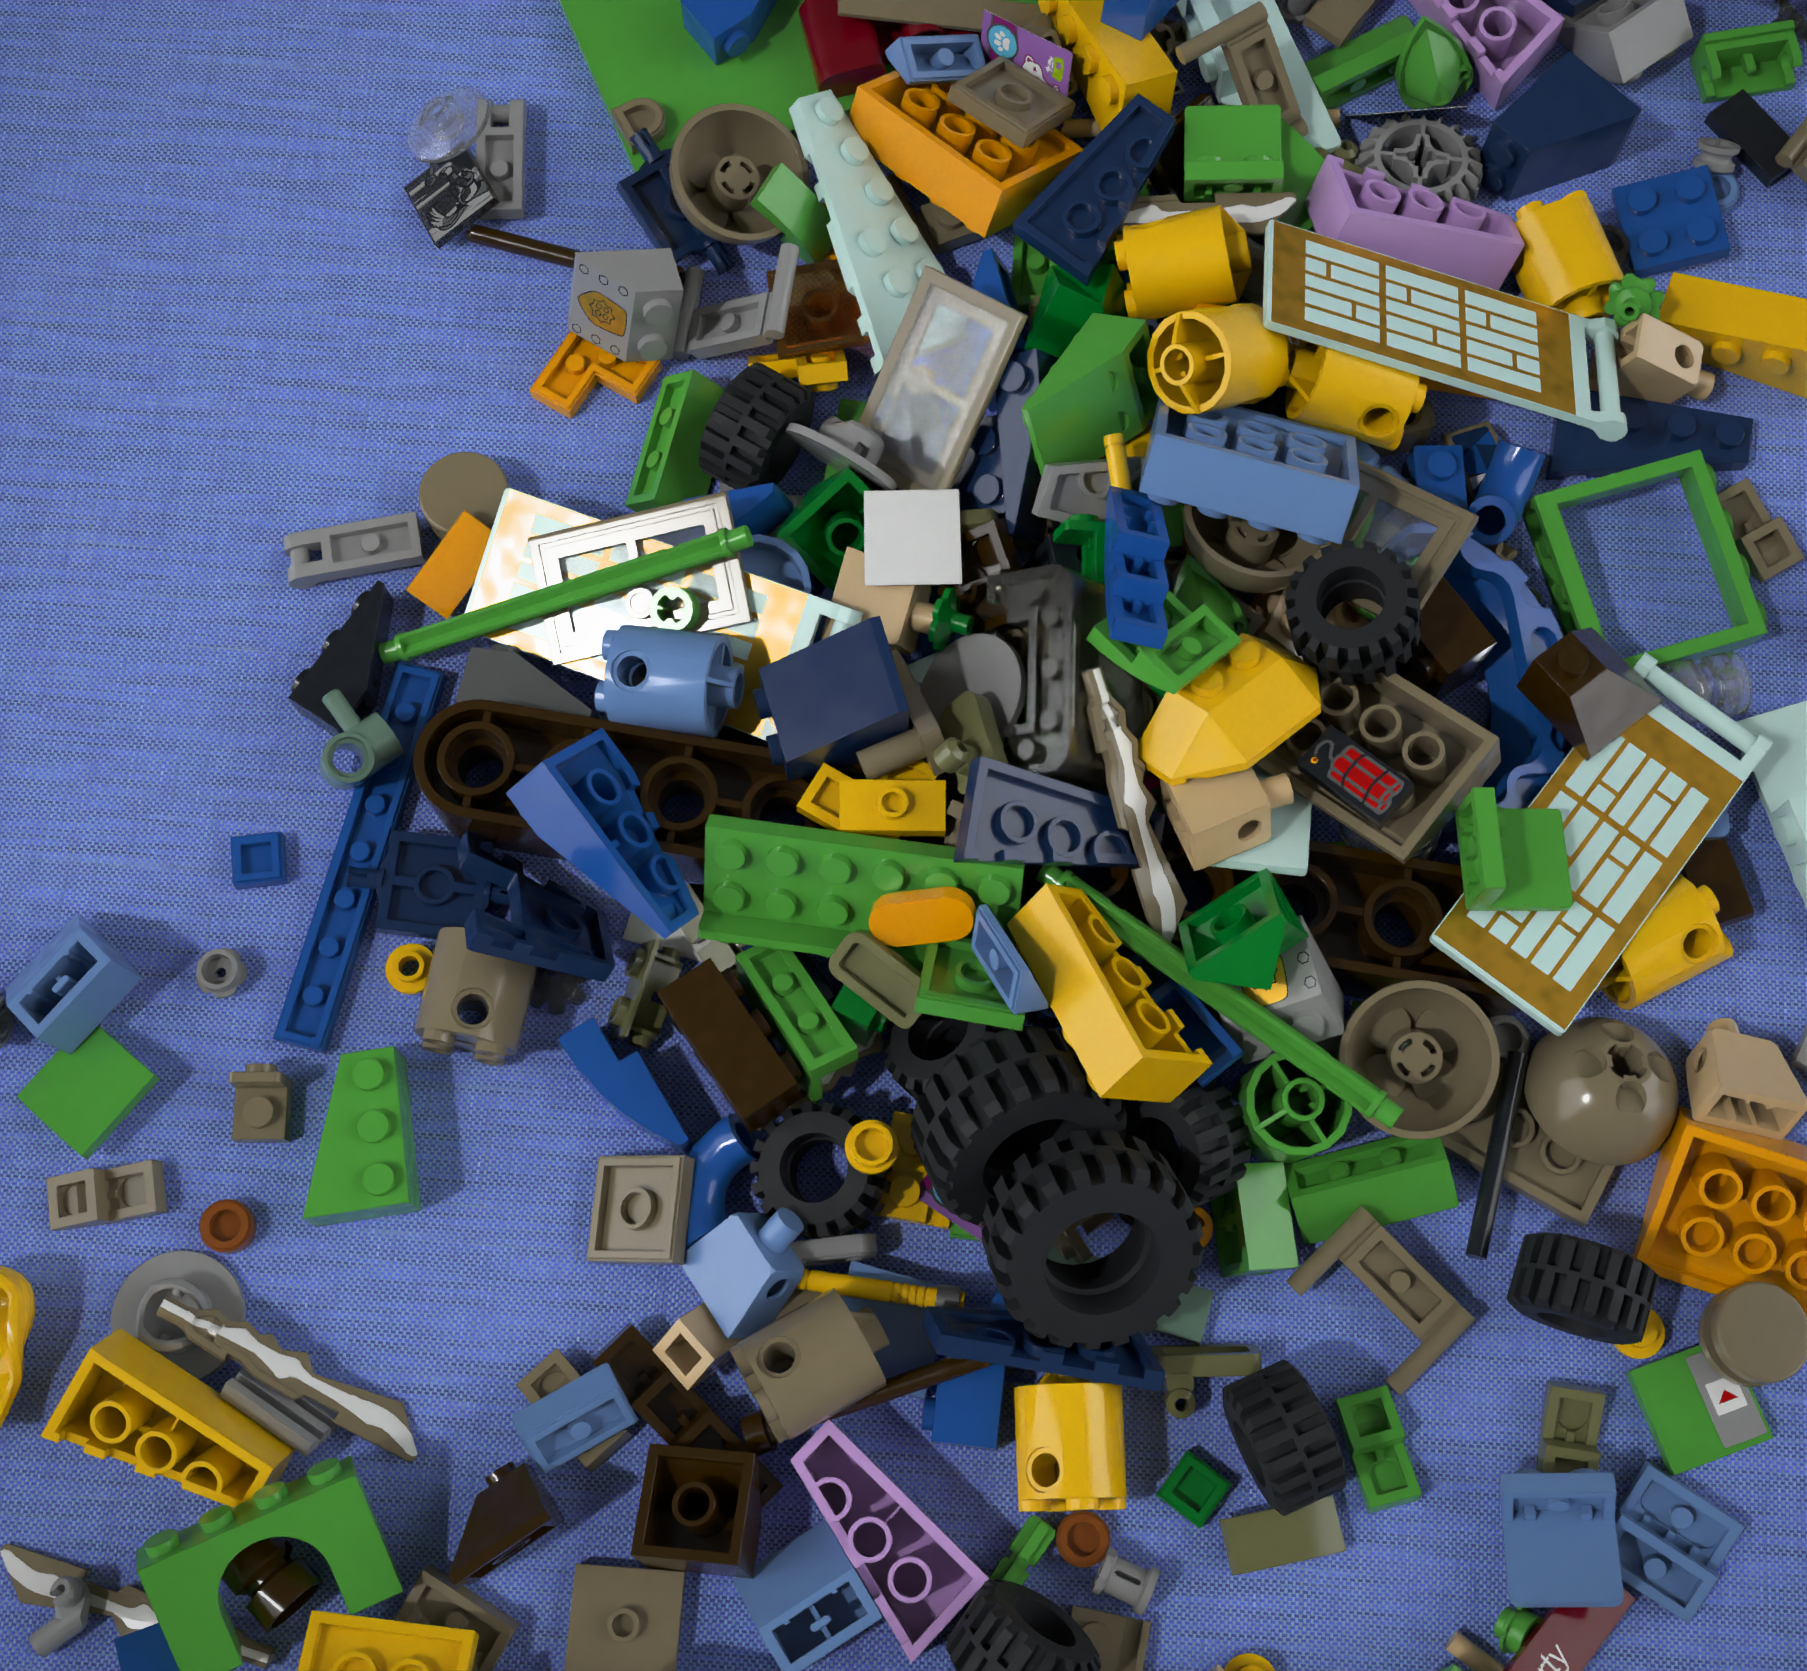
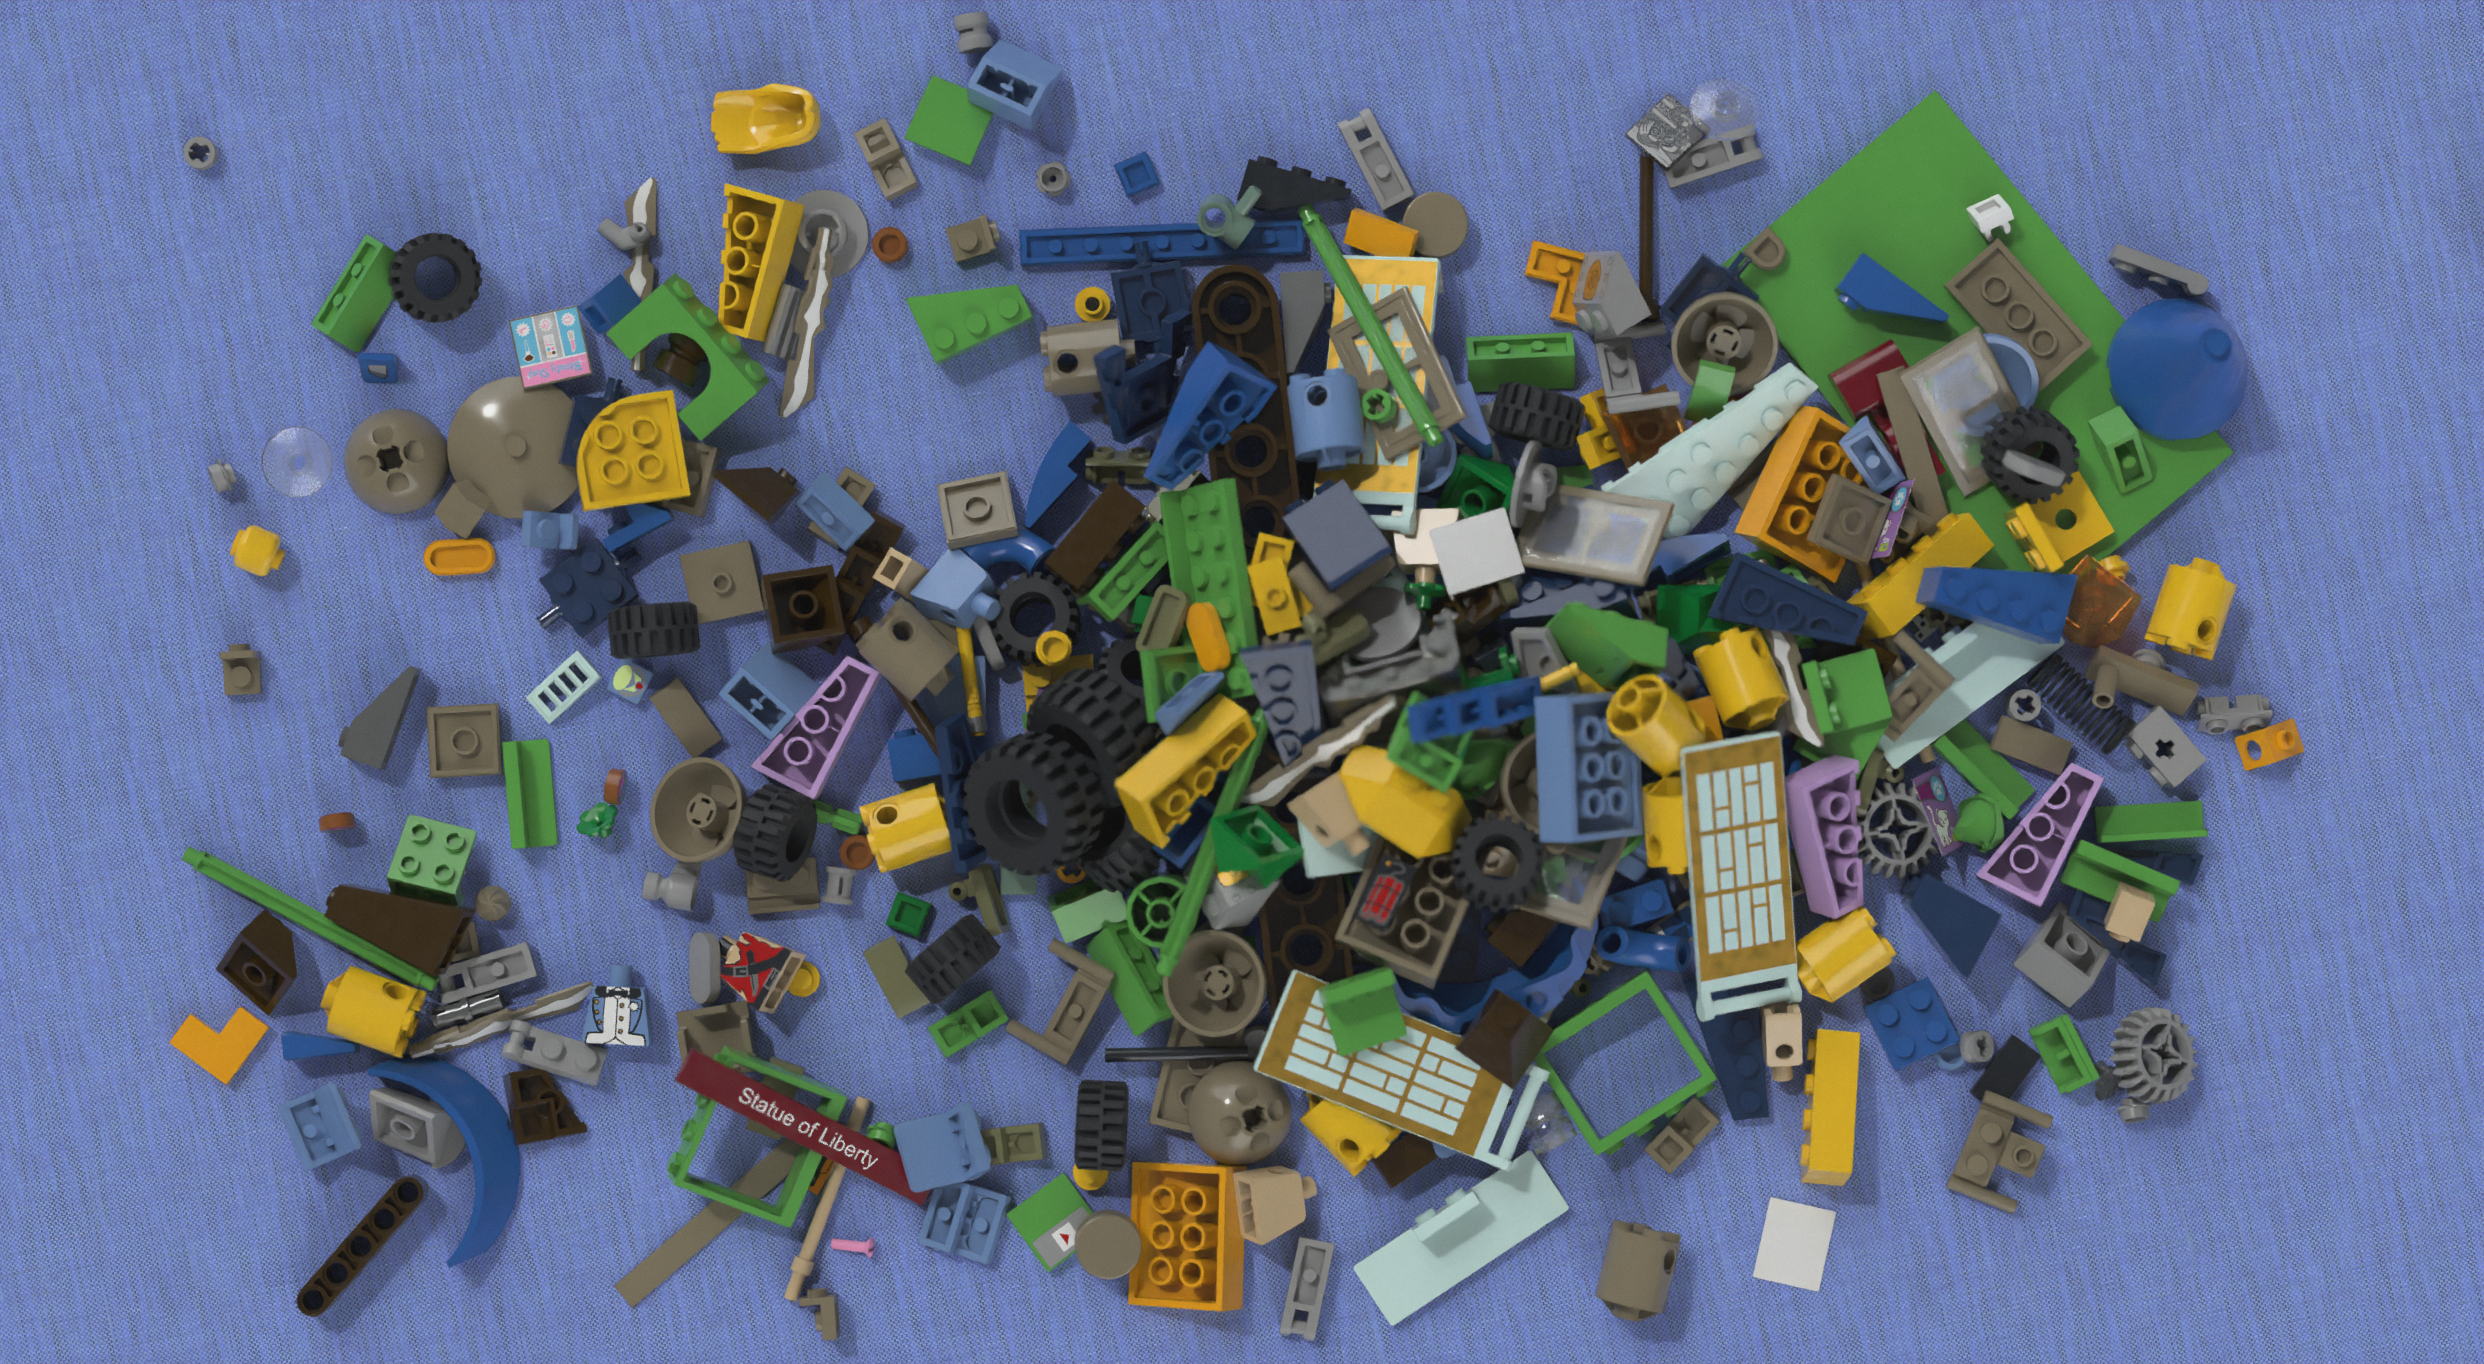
camera: 75 degrees right, 15 degrees up
bright green plant [1604,273,1665,327] -> none

